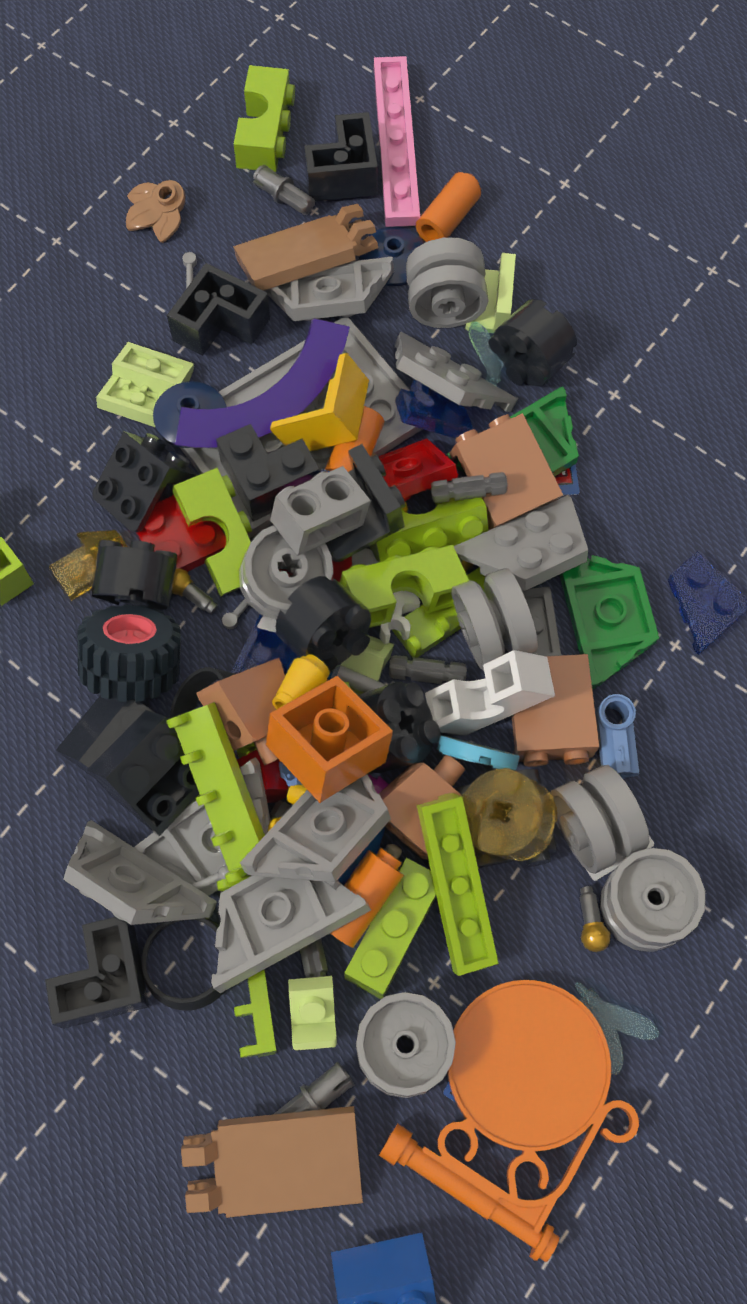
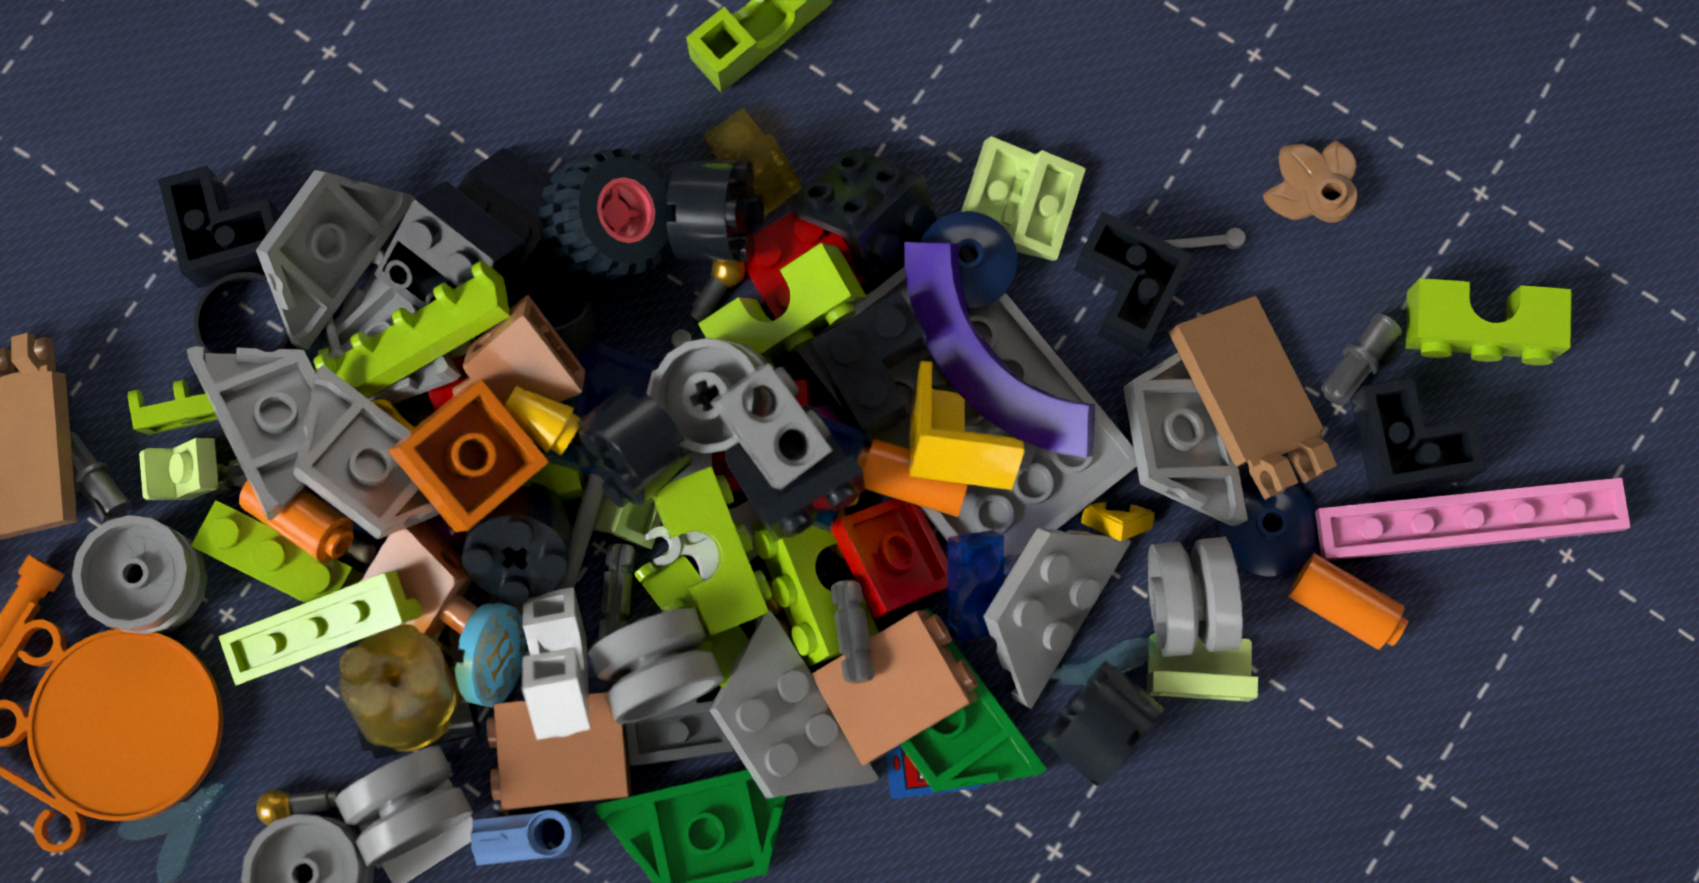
camera: 90 degrees right, 10 degrees up
none -> yellow tile [1081,502,1155,541]

